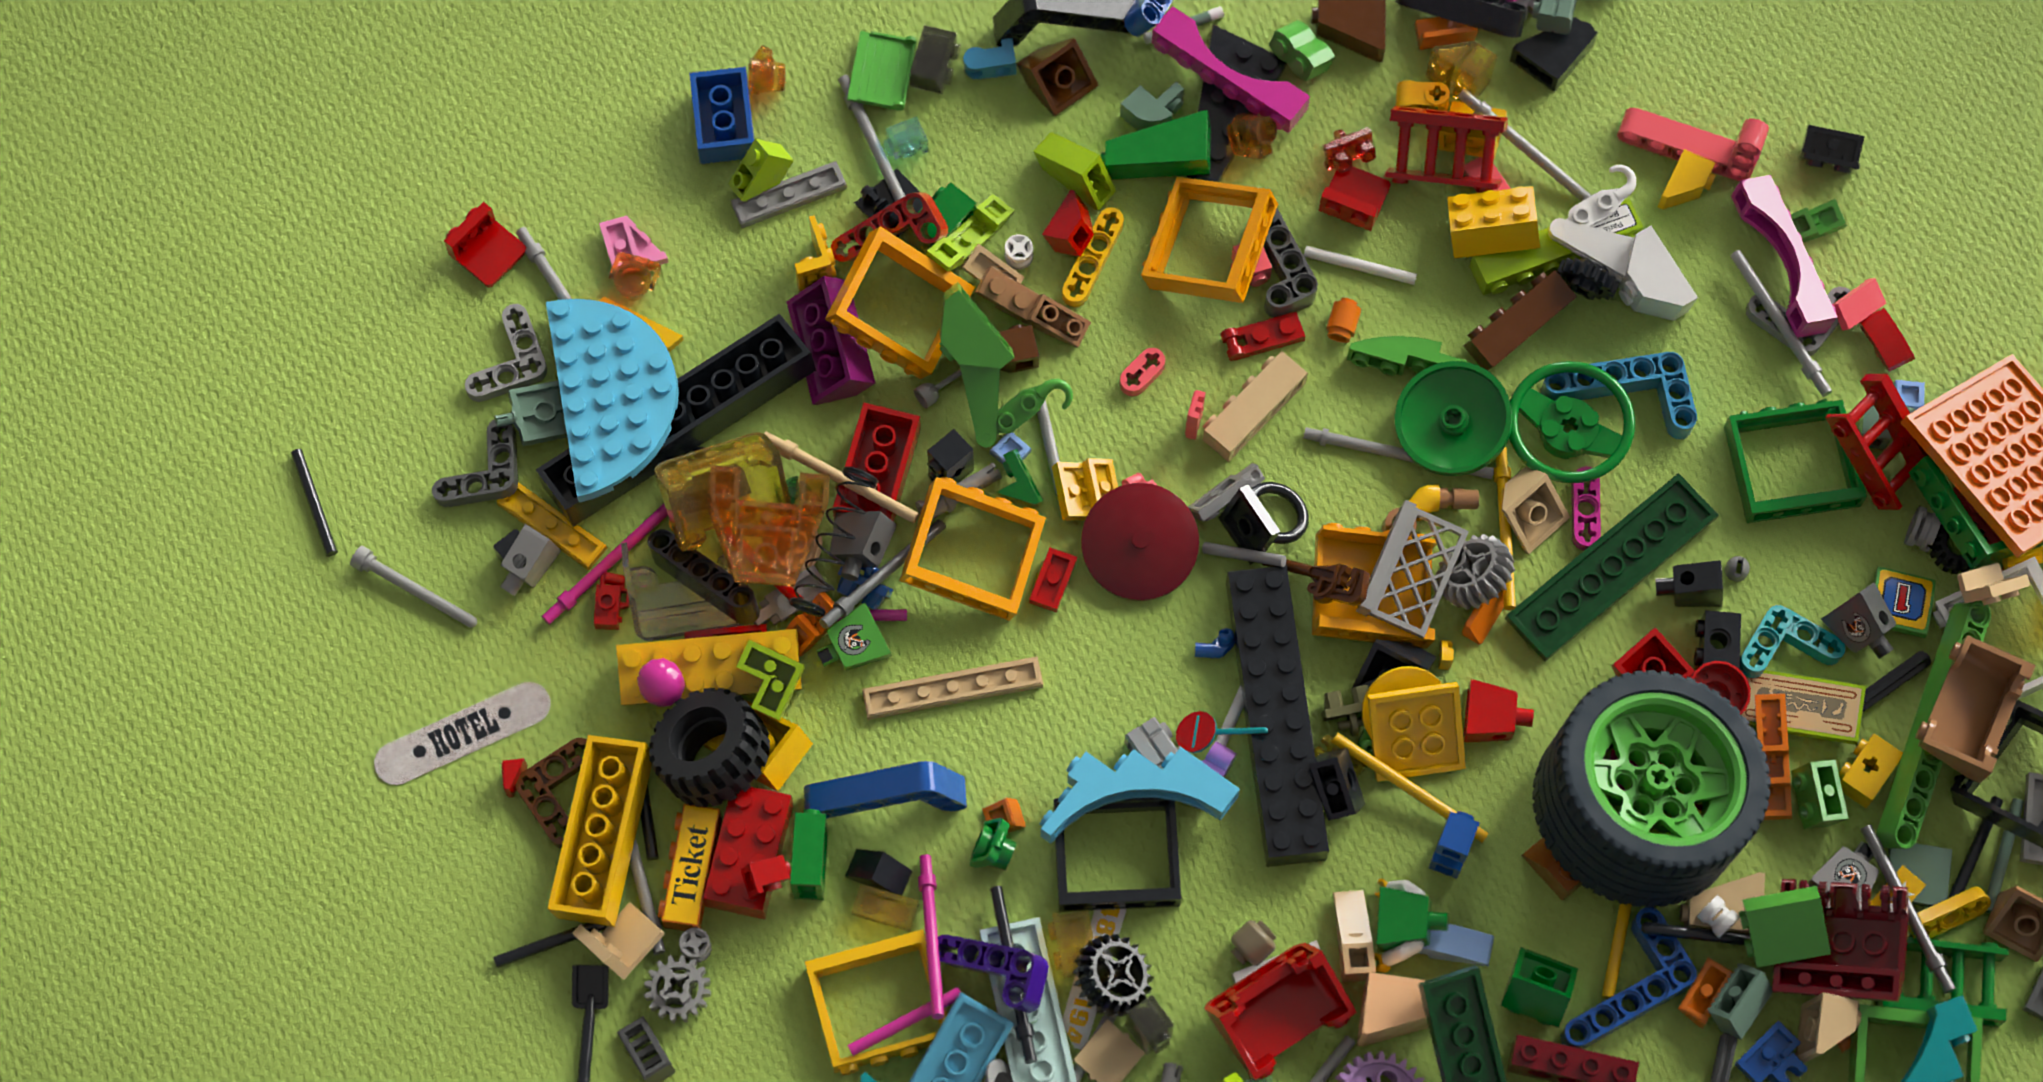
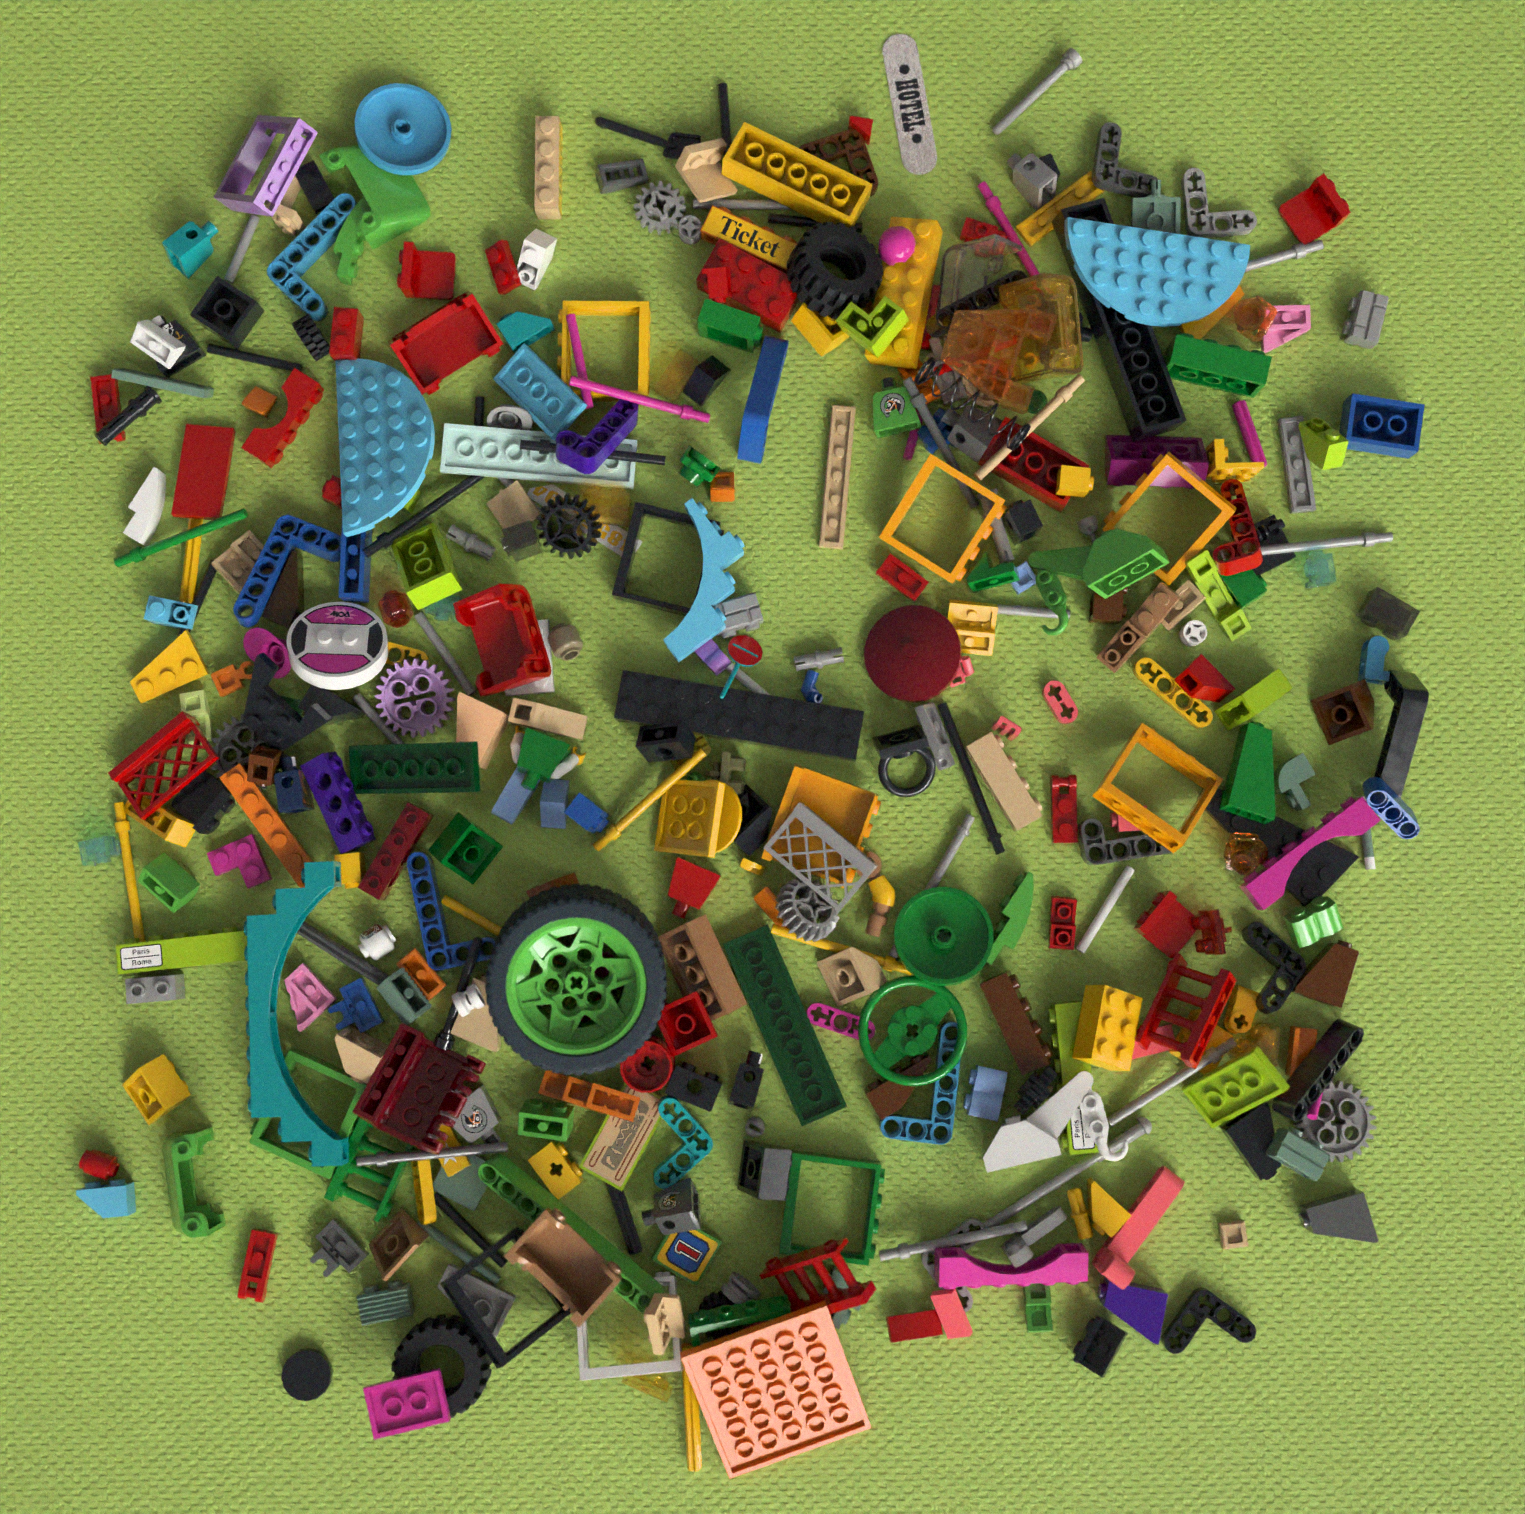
camera: 110 degrees right, 15 degrees up
black bar [291,449,338,557] -> none
clear orange piece [748,45,786,95] -> none
bright green piece [847,31,917,111] -> none
light grey bar [1202,542,1286,567] -> none
reddish brown piece [1262,559,1370,606] -> none
orange brick [1327,298,1361,343] -> none
bright green brick [1739,886,1831,967] -> none
light blue tile [1893,380,1925,411] -> none
none -> white head [358,924,396,960]
none -> light blue slope [540,779,569,829]
none -> medium nougat slope [658,914,747,1021]
none -> black slope [737,1140,792,1201]
none -> light grey pin [794,647,844,671]
none -> reddish brown slope [865,1054,931,1120]
none -> black bar [937,702,1005,855]
none -> light blue brick [963,1065,1007,1121]
none -> light grey bar [983,1117,1152,1228]
none -> light grey beam [1001,1206,1067,1267]
none -> red slope [1049,896,1077,950]
none -> yellow brick [1055,465,1094,498]
none -> yellow axle [1067,1188,1094,1239]
none -> dark purple slope [1097,1277,1168,1345]
none -> black beam [1162,1287,1256,1354]
none -> green brick [1164,333,1272,398]
none -> lime tile [1182,1046,1290,1129]
none -> tan tile [1218,1220,1248,1250]
none -> dark pink axle [1232,400,1267,467]
none -> black beam [1242,922,1306,1014]
none -> light grey brick [1342,290,1389,349]

